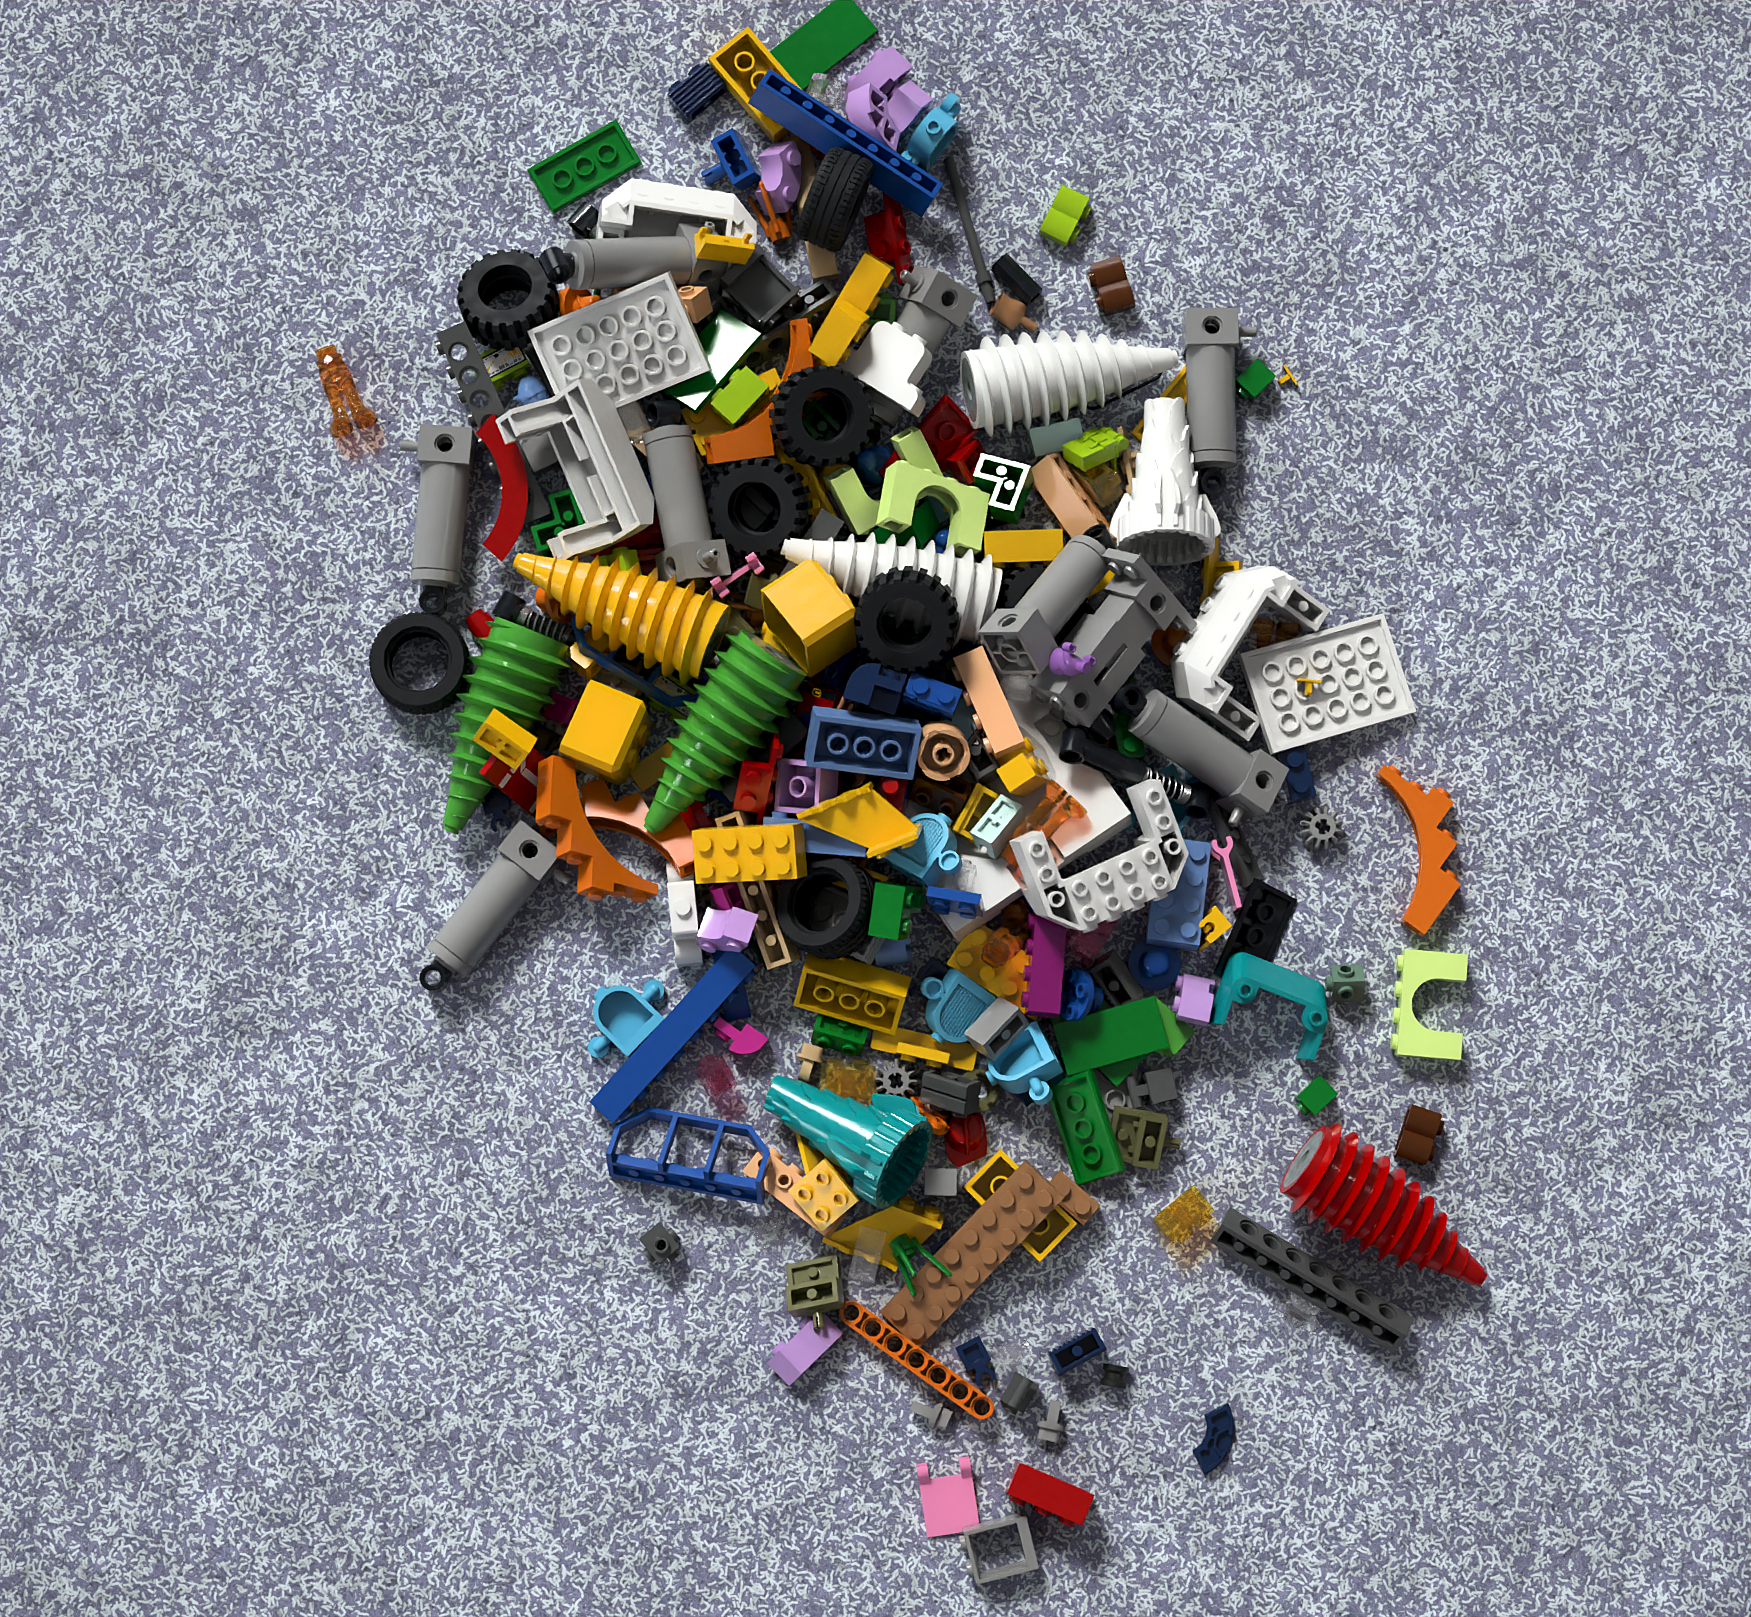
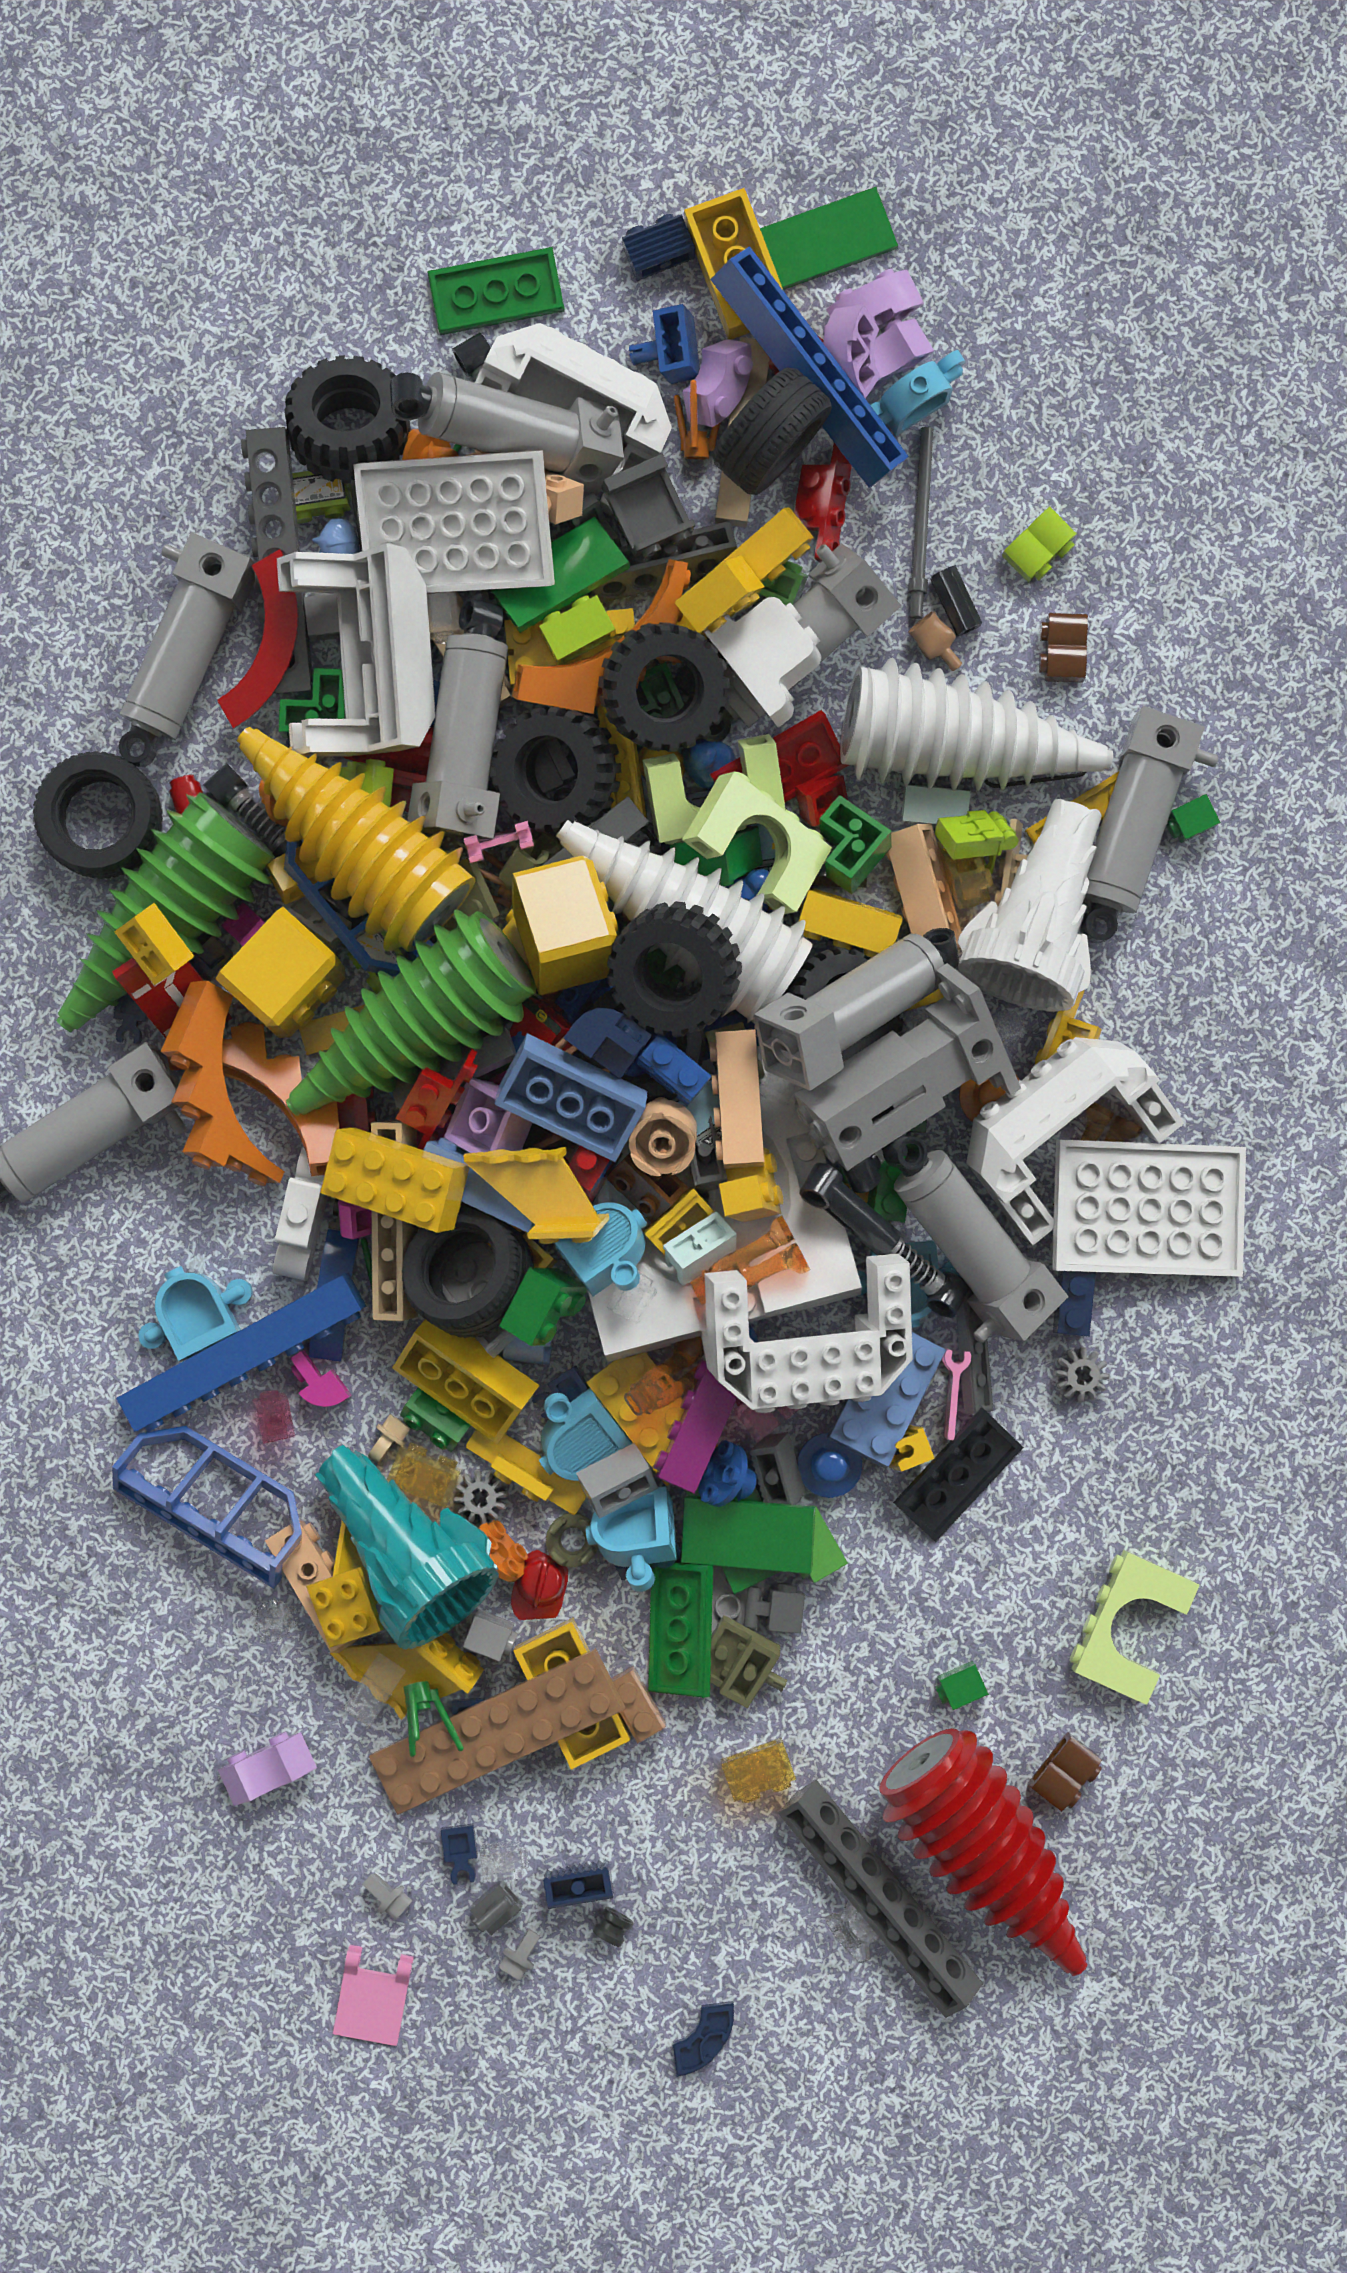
camera: 20 degrees right, 5 degrees up
clear orange piece [315,344,378,438] -> none
dark grey brick [639,1222,681,1265] -> none
yellow hinge [694,227,755,264] -> none
lavender brick [697,907,758,953] -> none
olive plate [785,1254,845,1331] -> none
clear brick [806,73,848,109] -> none
orange beam [839,1301,994,1419] -> none
dark grey brick [920,1068,982,1118] -> none
blue plate [926,886,984,919] -> none
light grey window [959,1512,1039,1584] -> none
red brick [1005,1461,1094,1528] -> none
medium lavender piece [1049,642,1097,676] -> none
lavender brick [1172,973,1215,1027] -> none
teal windscreen [1208,952,1328,1061] -> none
yellow piece [1277,365,1298,386] -> none
yellow piece [1296,678,1322,696] -> none
sand green brick [1325,964,1365,1002] -> none
orange arch [1375,765,1461,937] -> none

